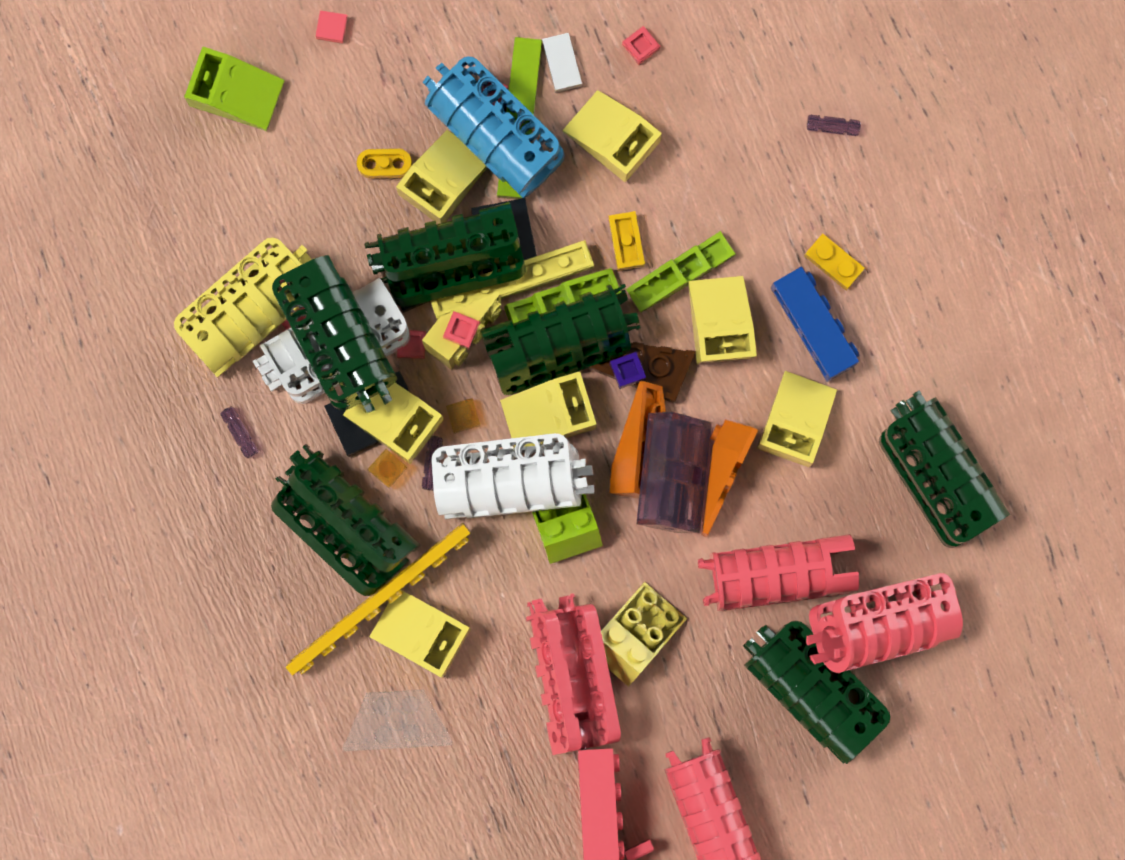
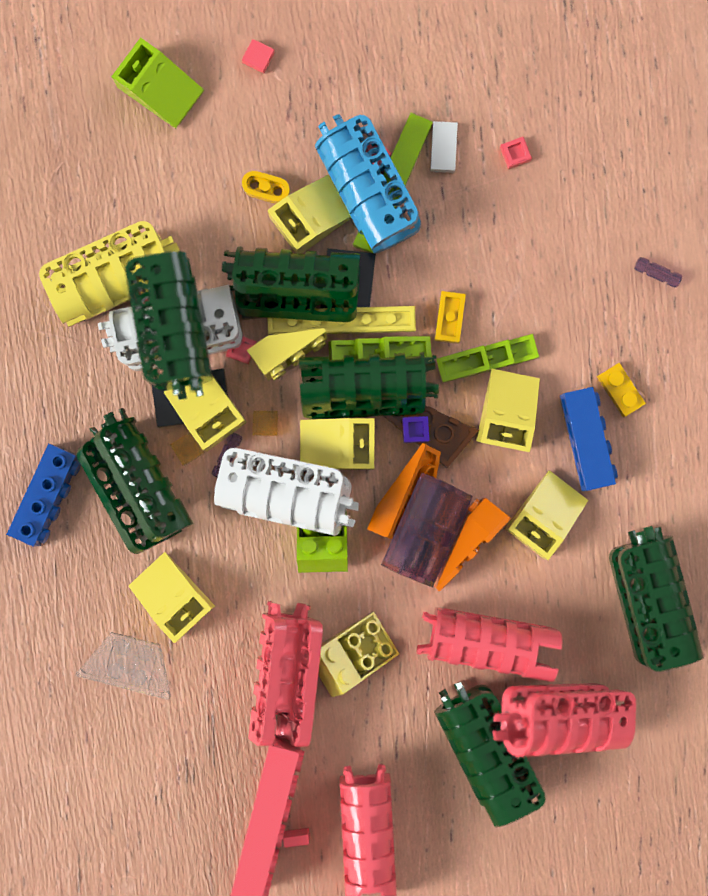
camera: 20 degrees right, 5 degrees up
clear purple axle [220,406,258,458] -> none
yellow plate [285,522,470,676] -> none
coral tile [443,311,480,349] -> none
light yellow slope [562,90,662,183] -> none
none -> blue brick [6,443,81,547]

